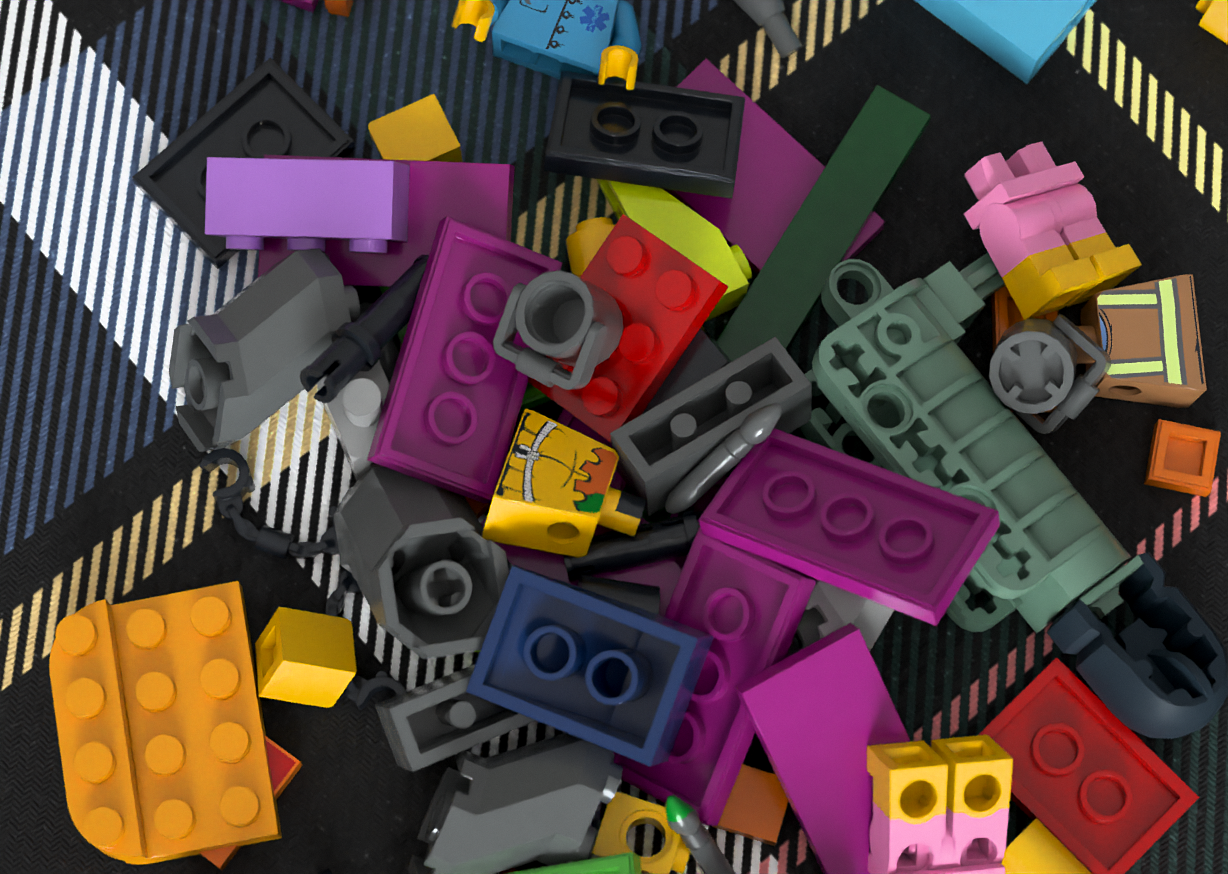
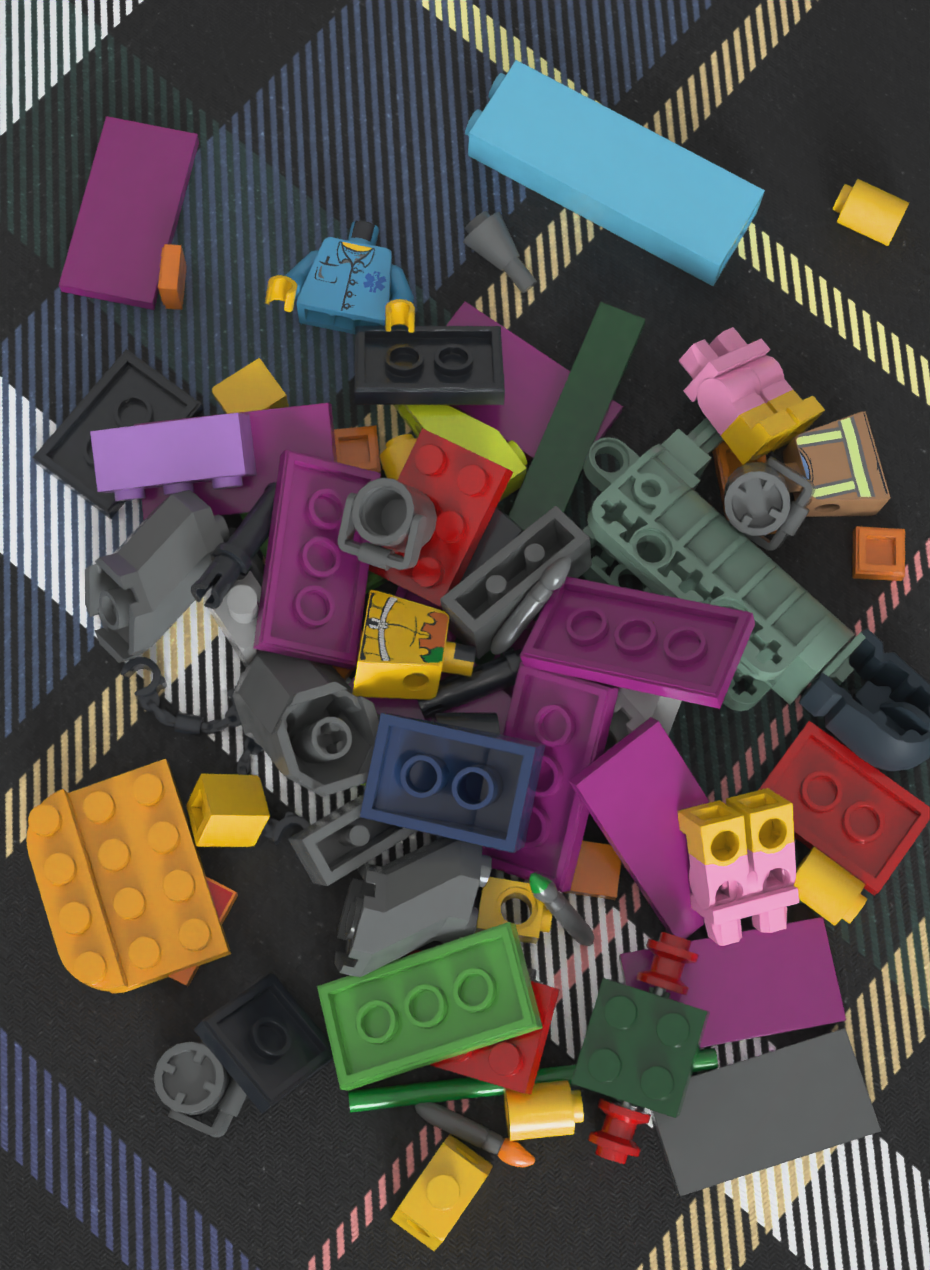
camera: 10 degrees left, 0 degrees up
none -> orange tile [334,425,381,477]

